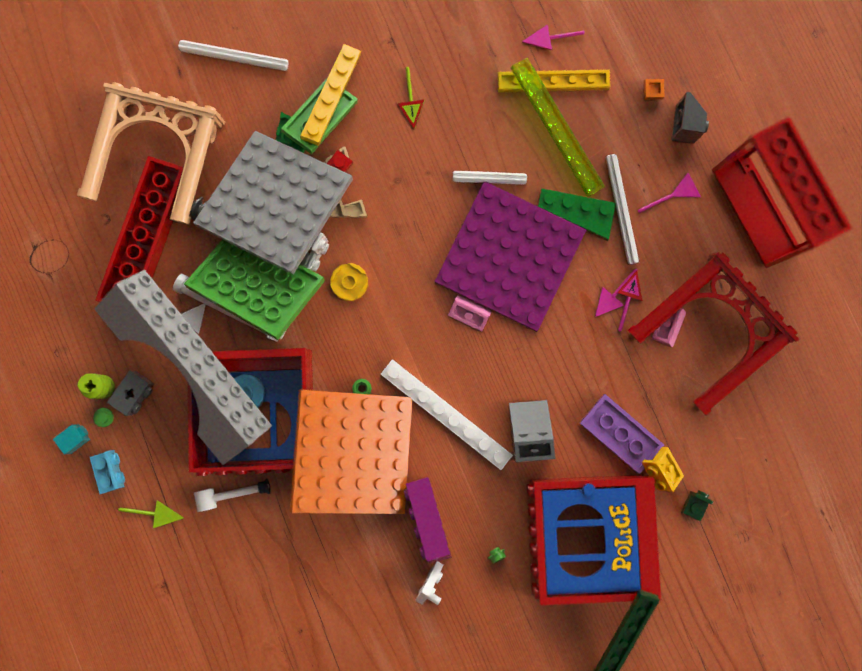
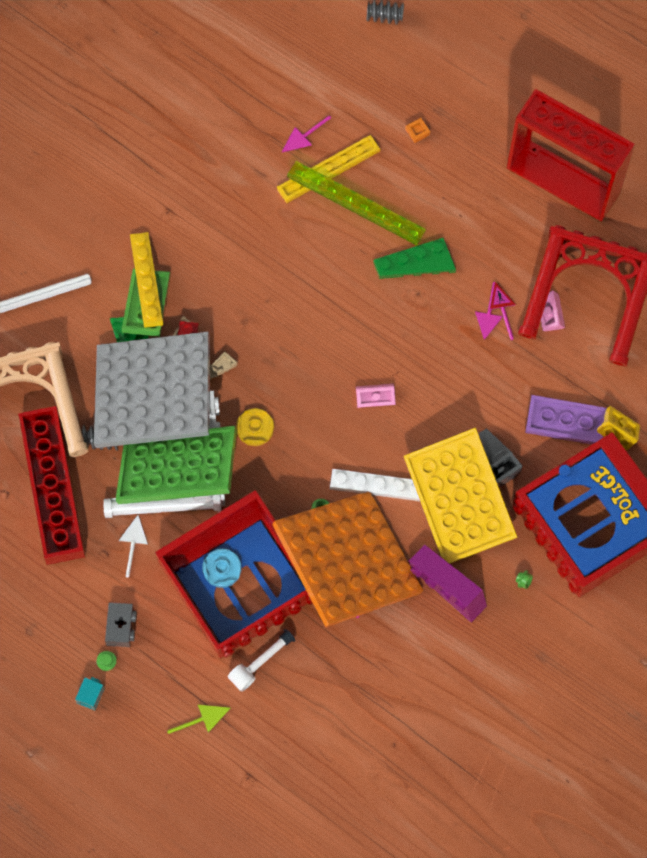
camera: 30 degrees left, 15 degrees down
lime piece [77,373,115,399] -> none
medium azure bracket [90,450,125,494] -> none
light grey arch [94,270,272,465] -> none
piece [397,67,425,129] -> none
white plate [415,561,443,605] -> none
magenta plate [435,182,586,332] -> none
white axle [453,171,527,185] -> none
white axle [606,154,639,264] -> none
dark pink piece [638,173,701,213] -> none
dark grey slope [671,92,709,144] -> none
none -> yellow plate [404,428,518,564]

